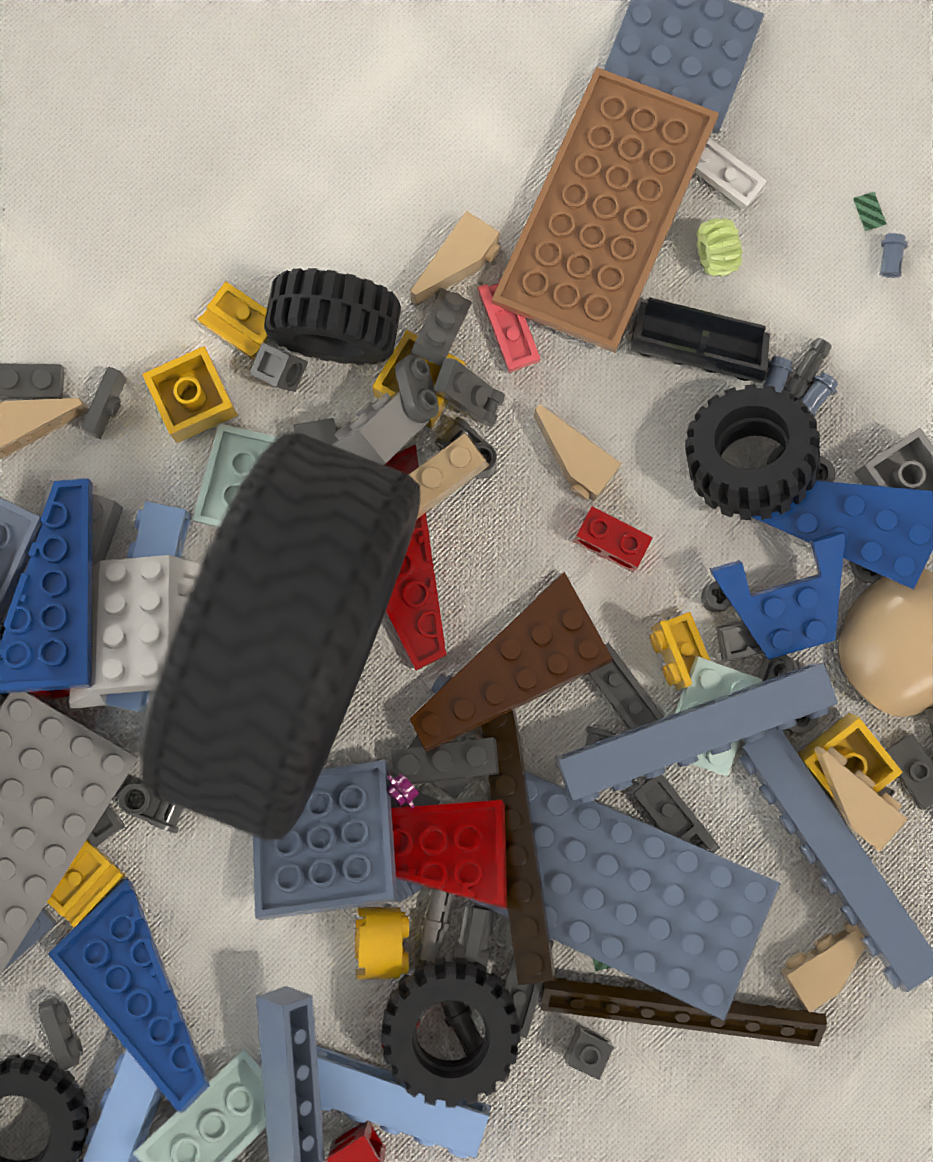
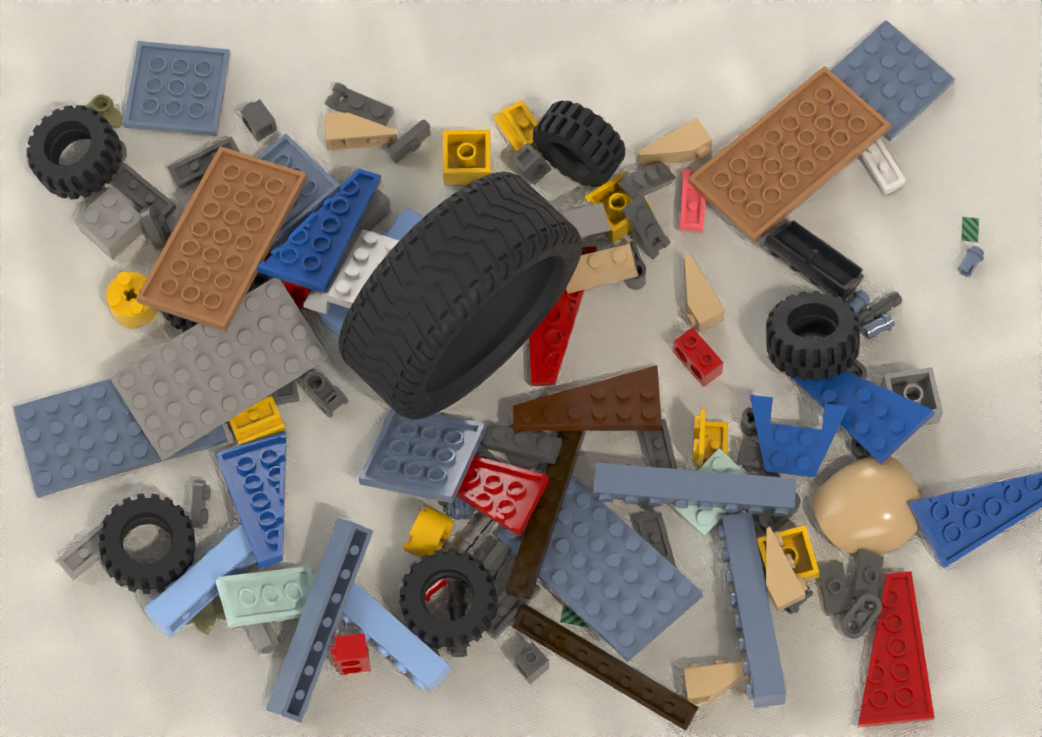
camera: 30 degrees right, 15 degrees down
magenta plate [386,773,419,809] -> none
dark grey plate [395,355,439,423] -> none
yellowish green gear [696,218,743,277] -> none

